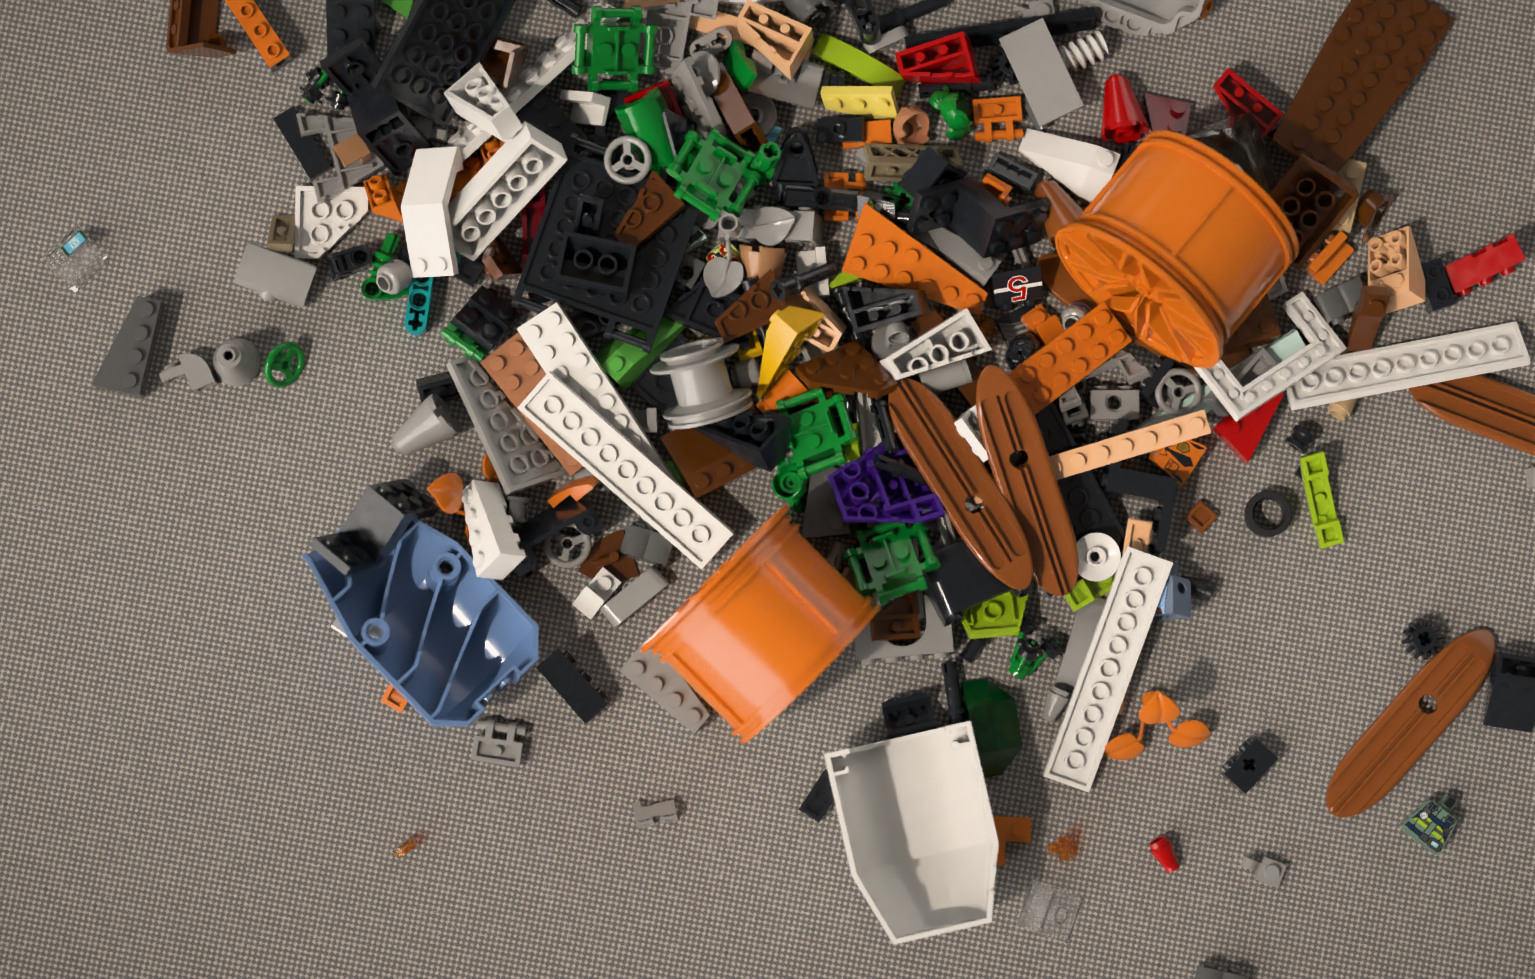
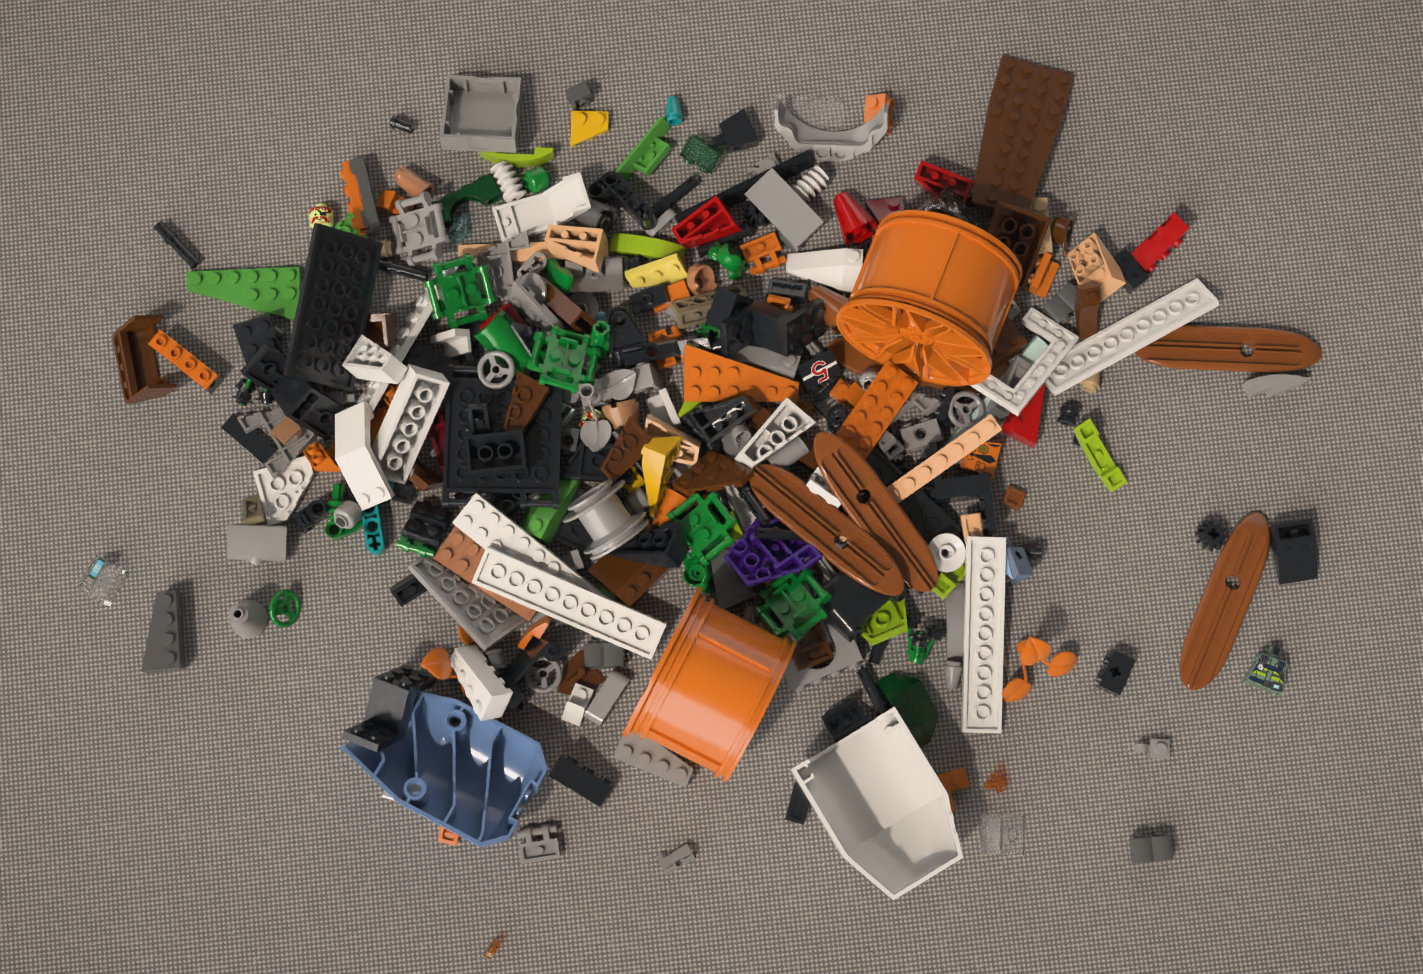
camera: 10 degrees left, 5 degrees down
light grey brick [159,353,218,393] -> none
light grey cone [391,393,461,456] -> none
black pin [770,262,837,301] -> none
red cone [1148,835,1180,873] -> none
black tyre [1244,491,1292,537] -> none

